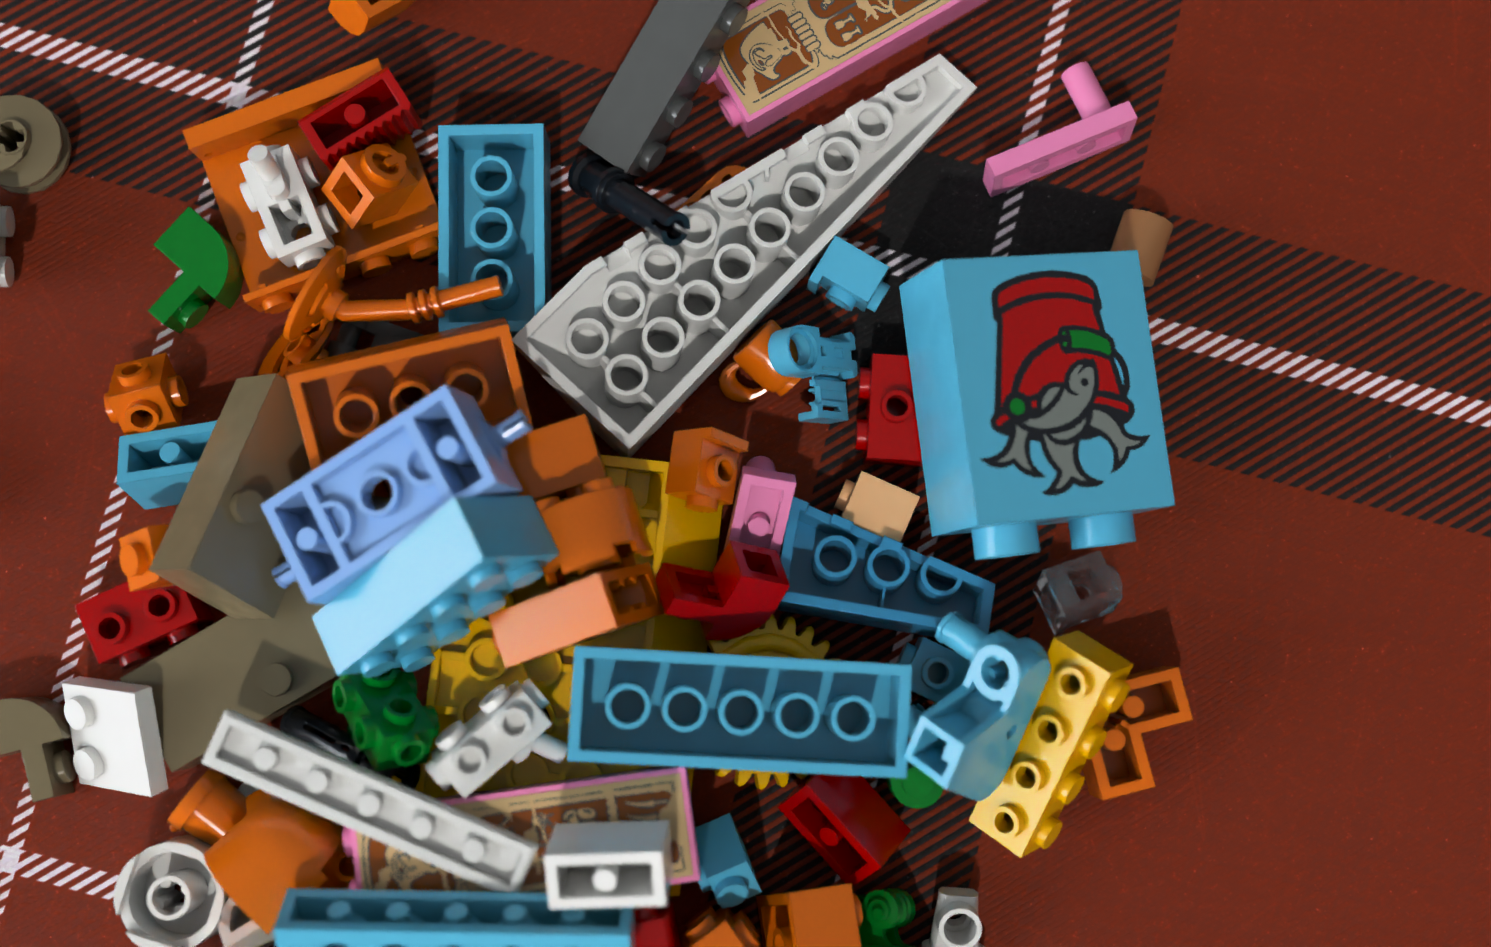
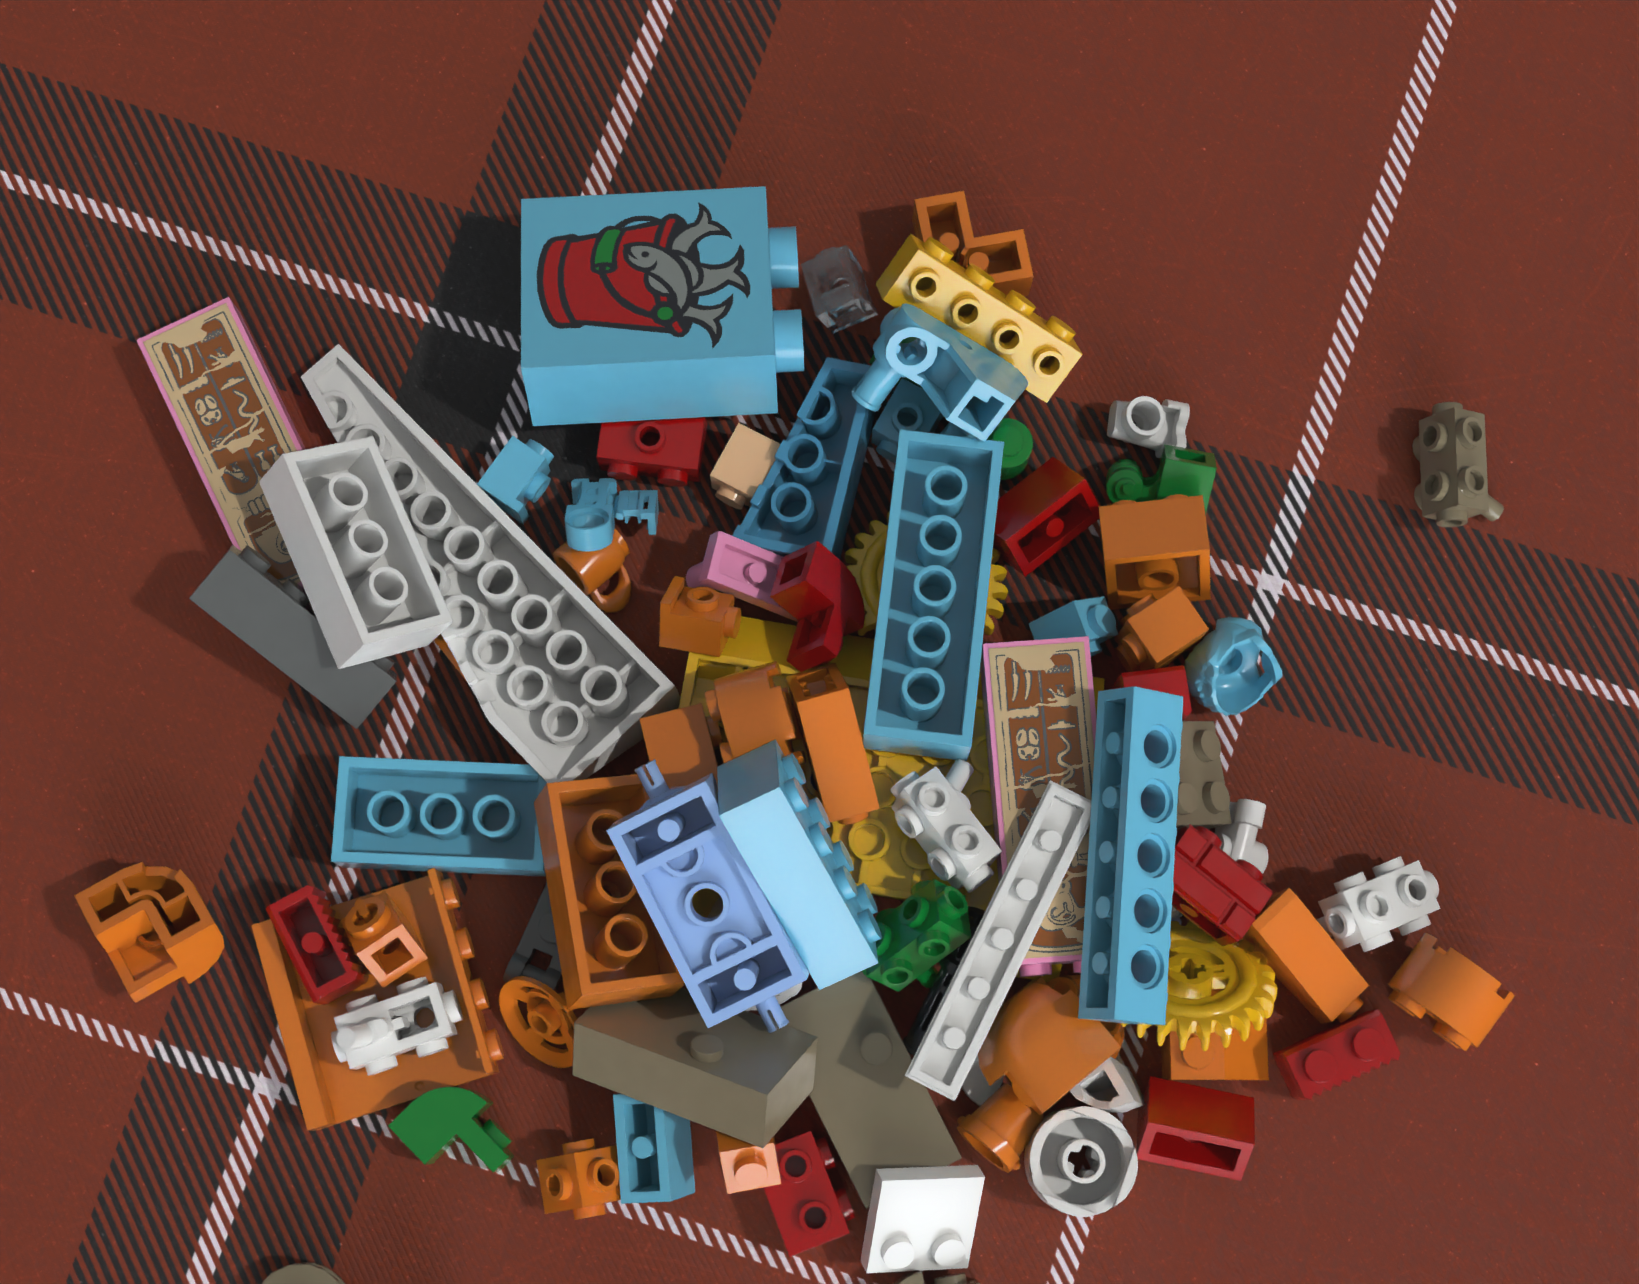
camera: 85 degrees left, 5 degrees down
orange dish [283,245,504,341] -> none
white brick [543,820,673,910] -> none
black pin [568,152,690,246] -> none
bright pink piece [982,62,1138,197] -> none
medium nougat brick [1110,209,1174,287] -> none
none -> white brick [259,436,453,669]

